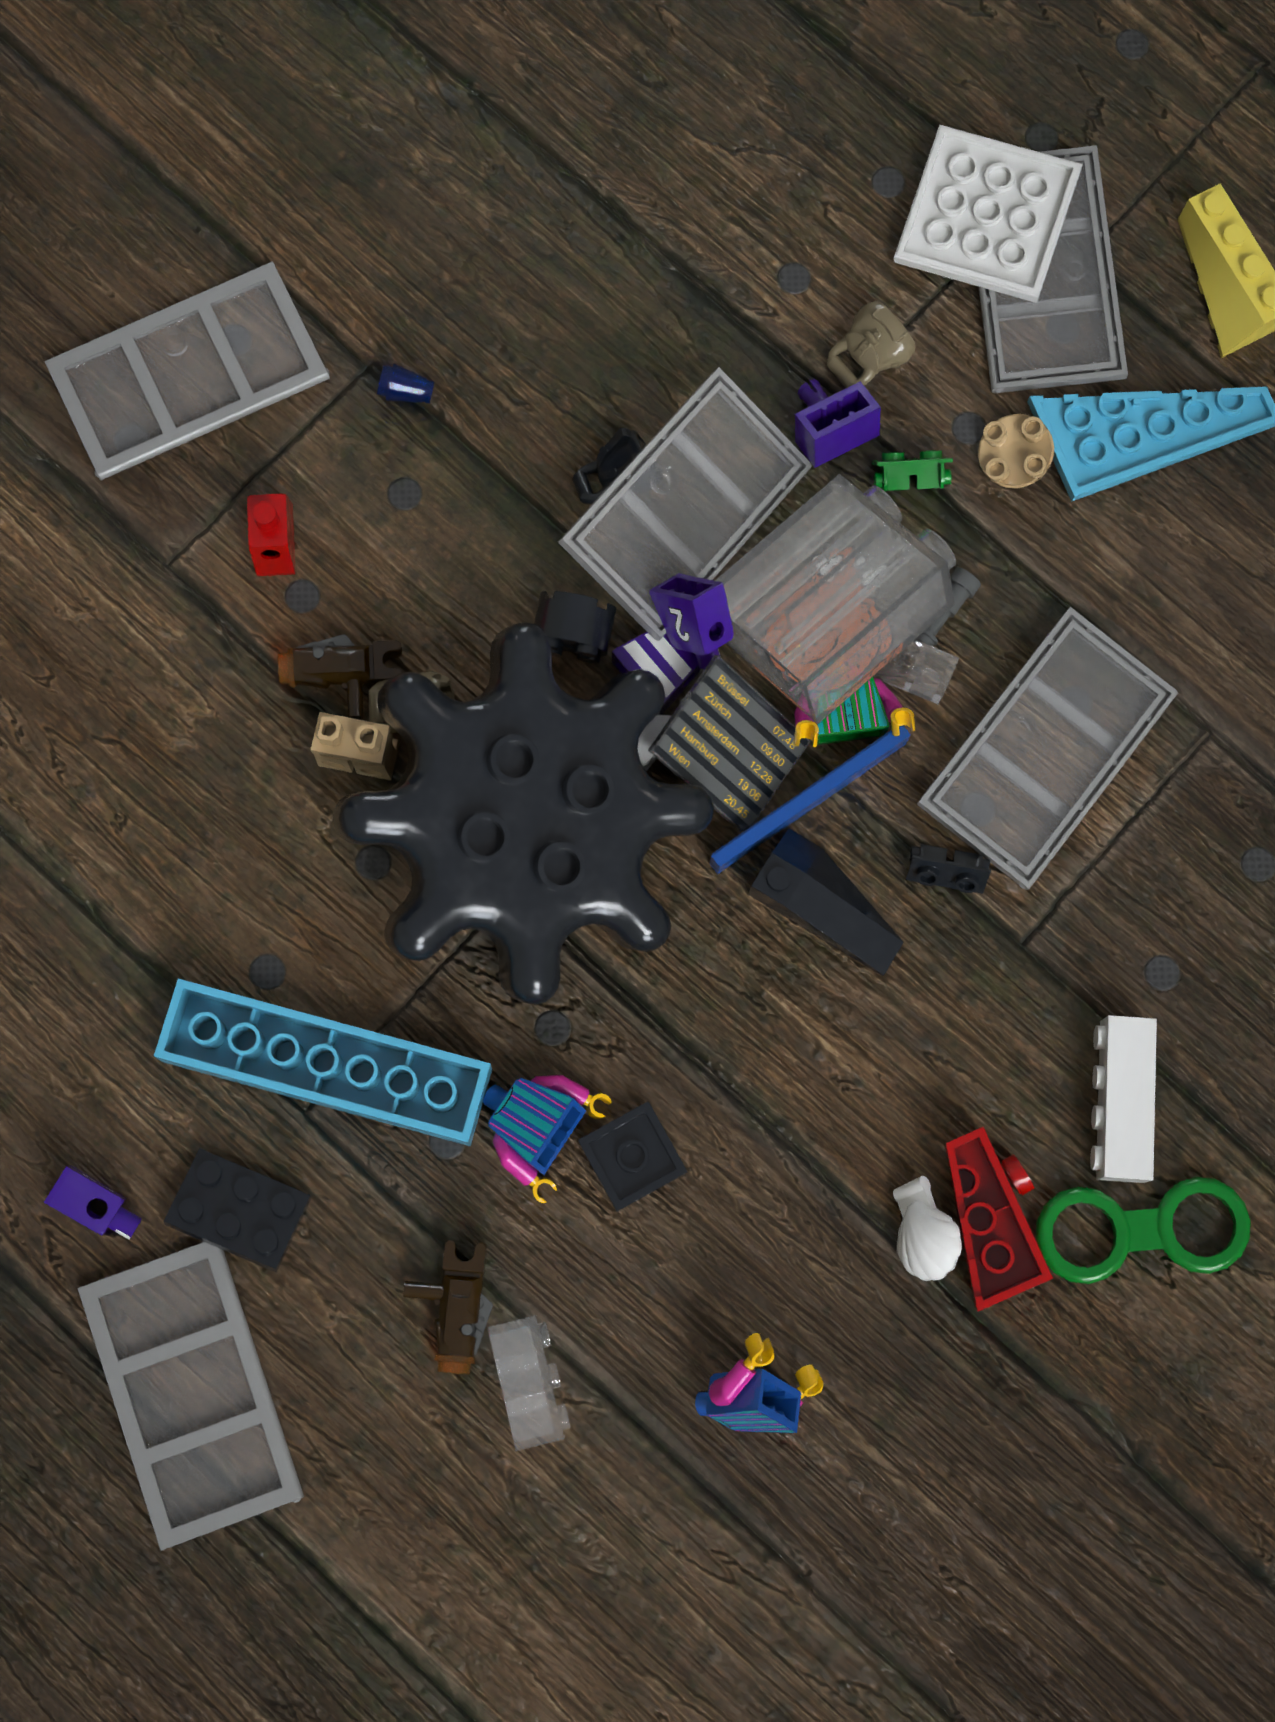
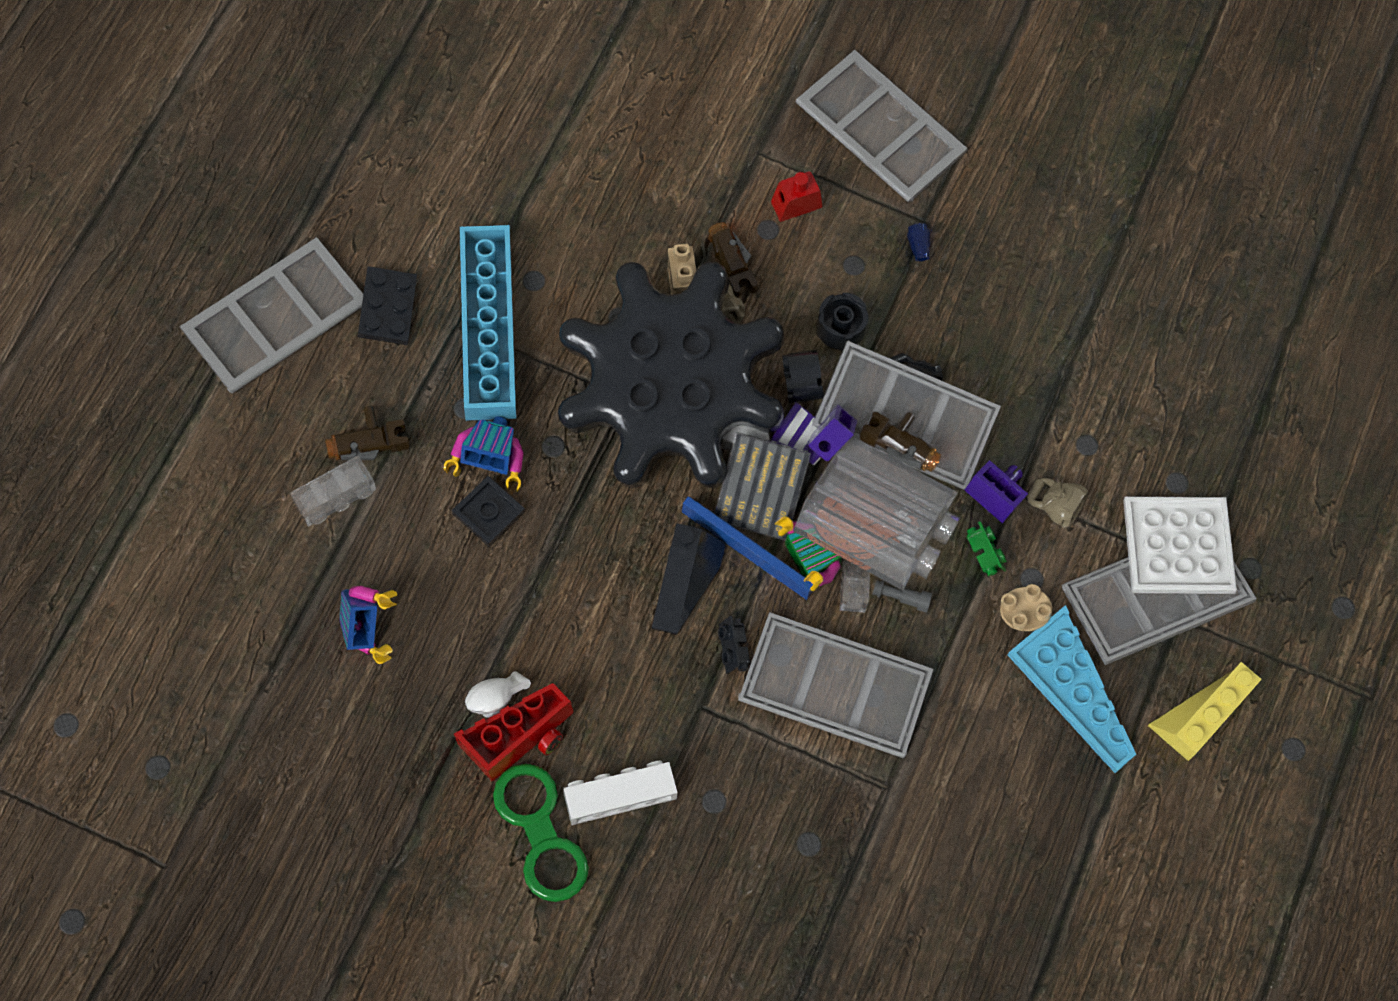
camera: 70 degrees right, 10 degrees down
dark purple torso [44,1165,142,1240] -> none
none -> black brick [816,293,868,351]
none -> dark brown piece [859,412,942,472]

